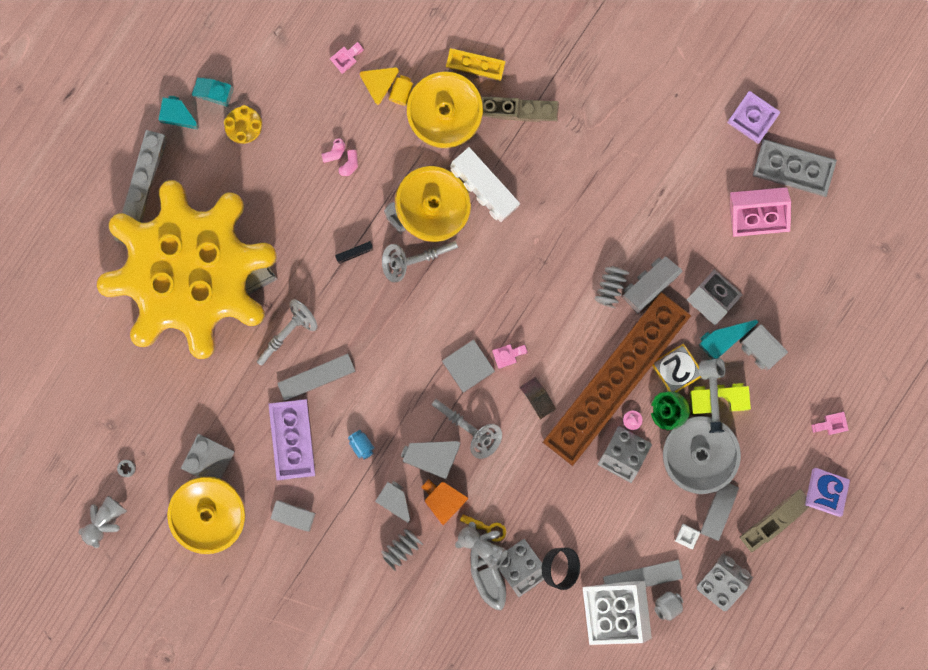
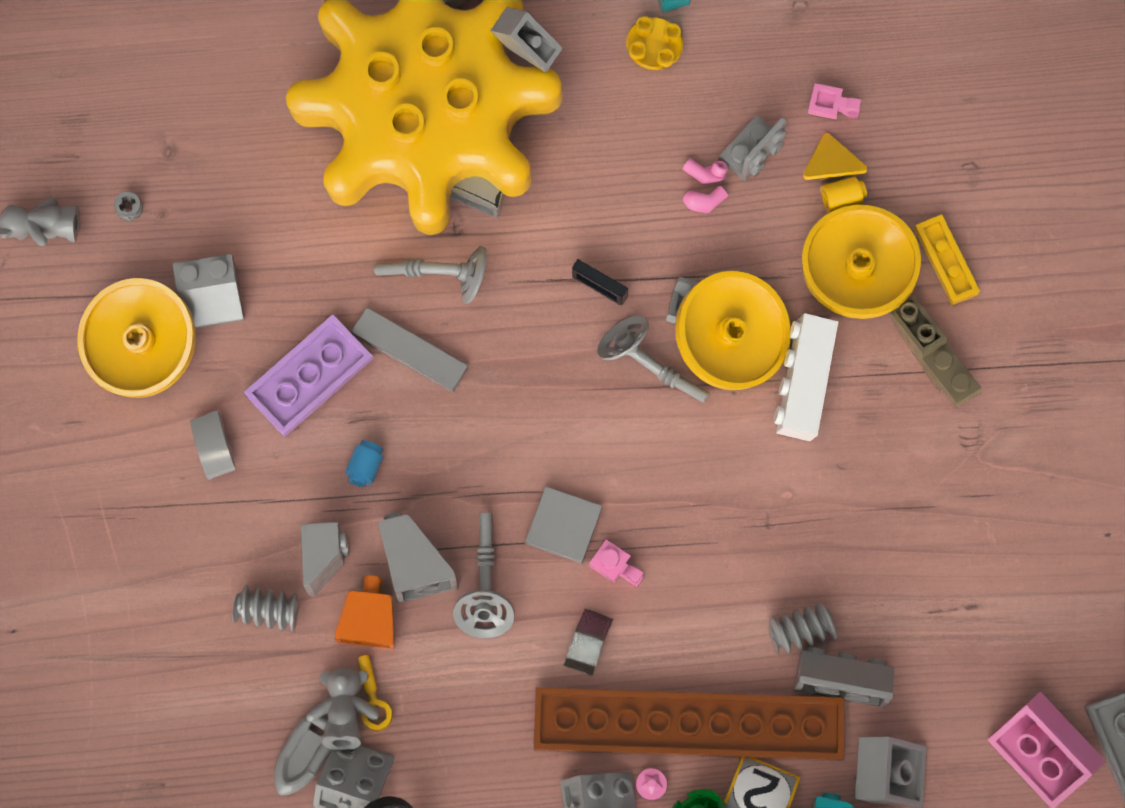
camera: 50 degrees right, 10 degrees down
none -> light grey slope [490,7,563,72]
none -> light grey bracket [719,115,787,181]

